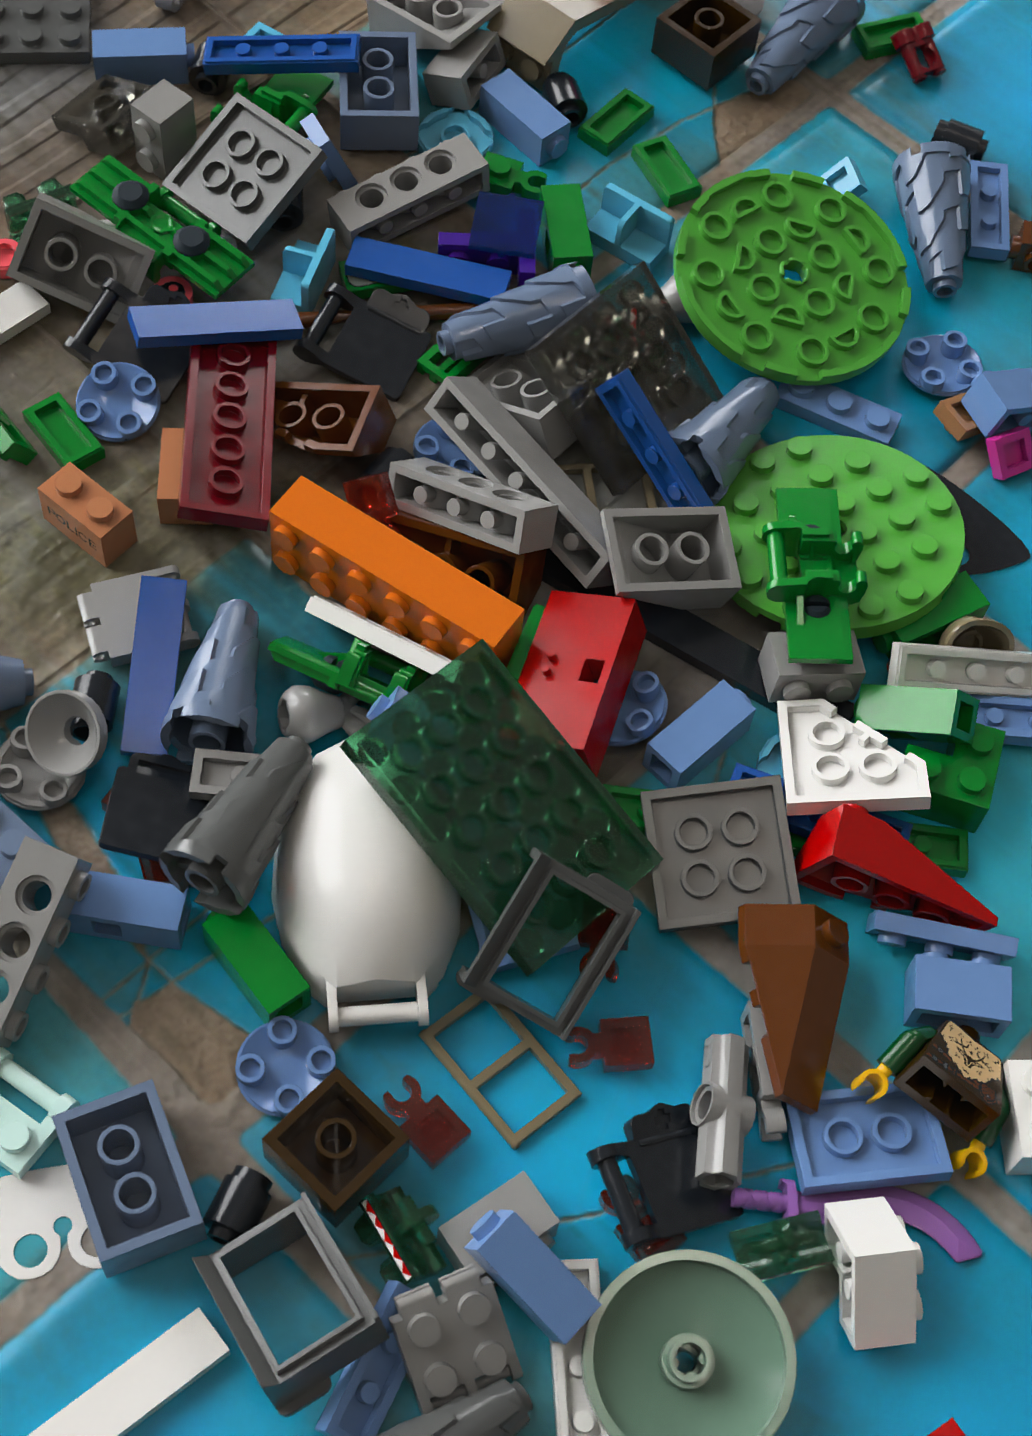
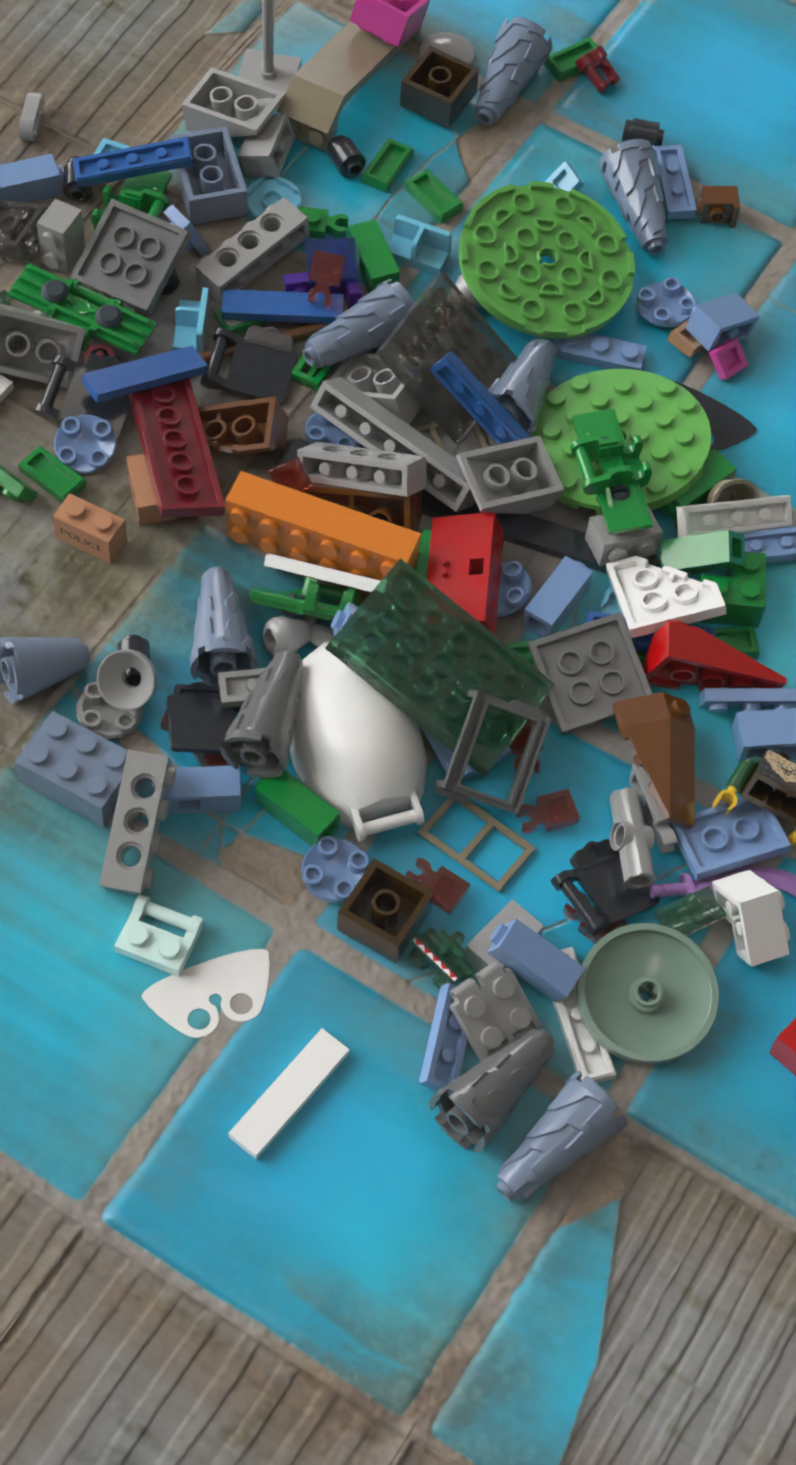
camera: 10 degrees left, 0 degrees up
sand blue brick [52,1079,207,1278] -> none
light grey plate [77,565,201,668] -> none
blue tile [120,575,187,756] -> none
dark grey piece [192,1191,390,1417] -> none
black brick [203,1165,273,1246] -> none
medium blue brick [478,69,571,167] -> none
none -> clear red plate [308,249,346,307]

